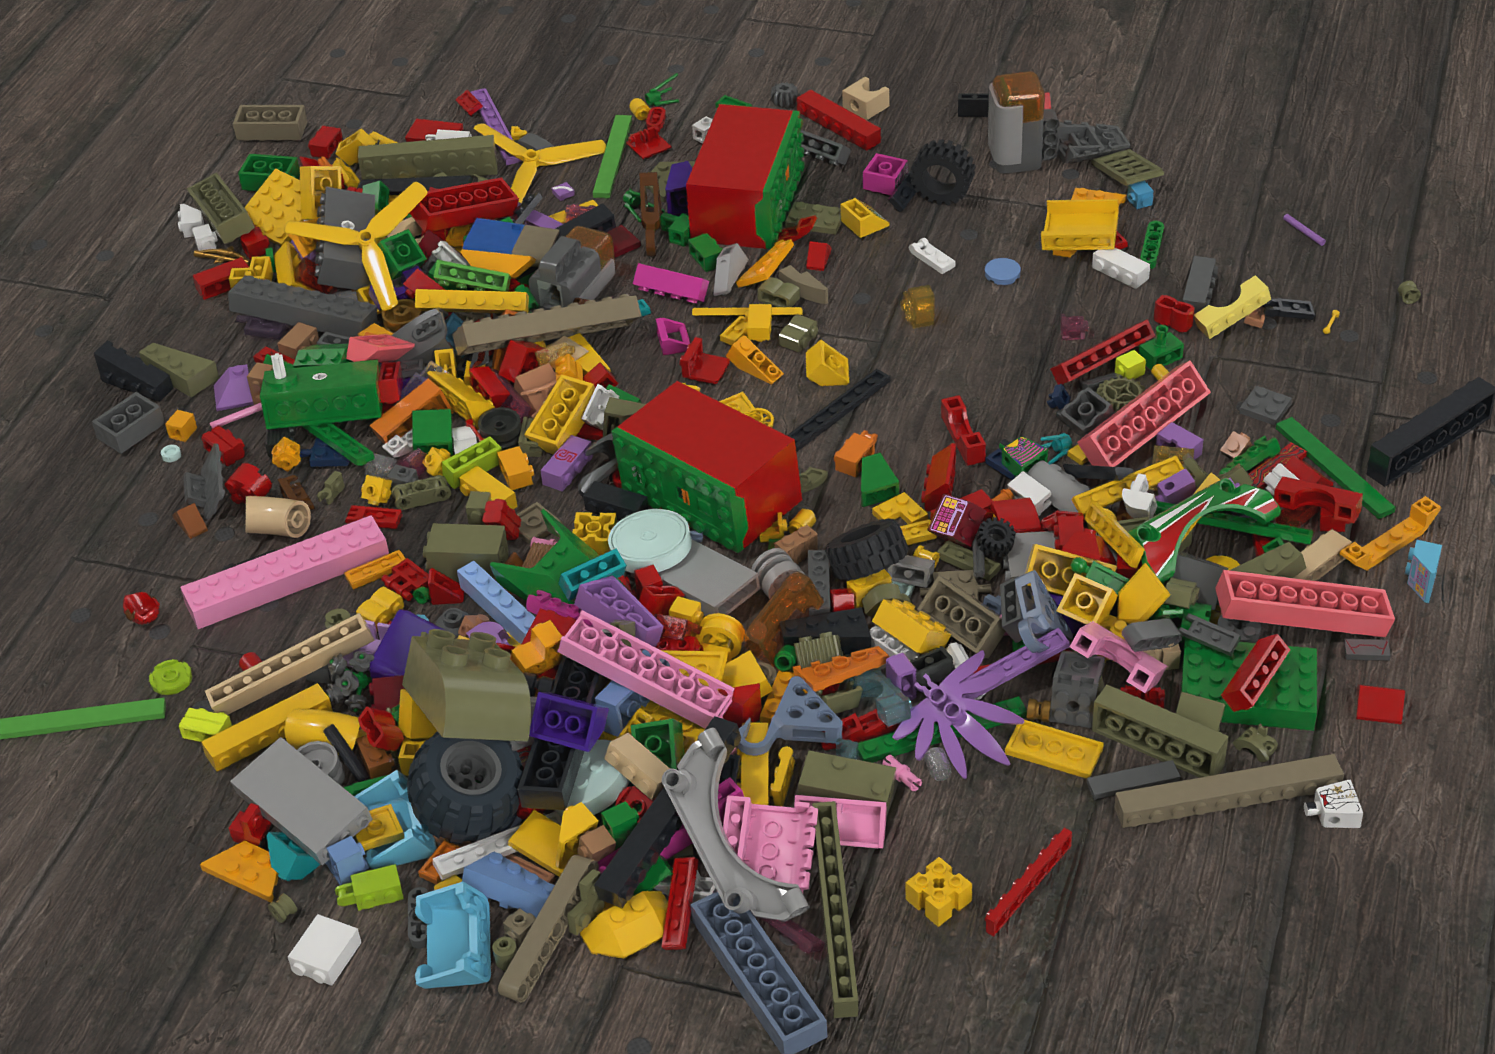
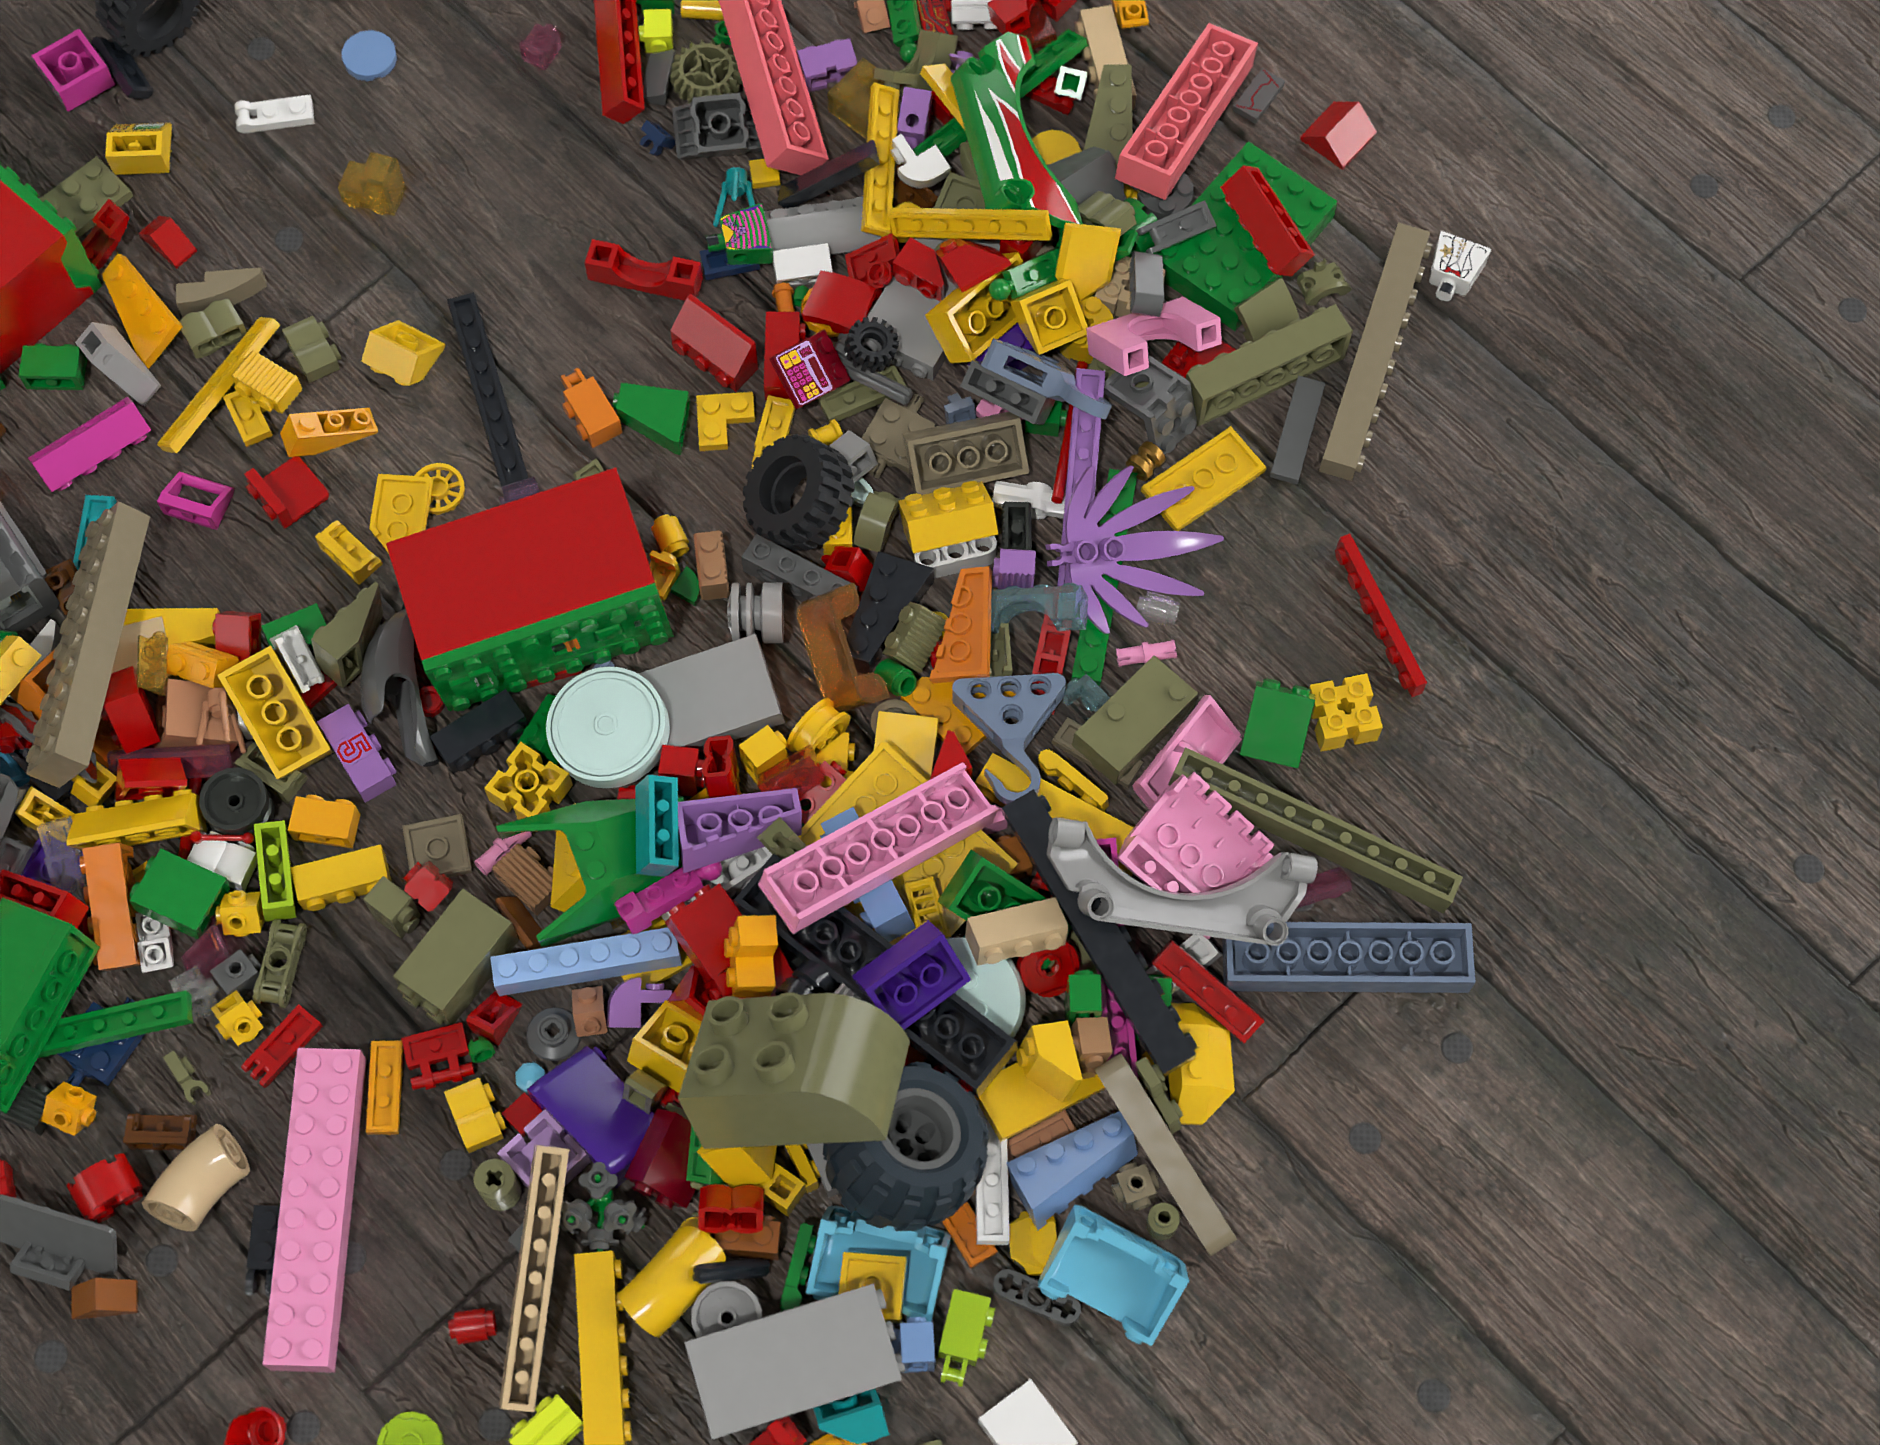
camera: 65 degrees left, 25 degrees up
none -> green brick [1240,679,1315,768]

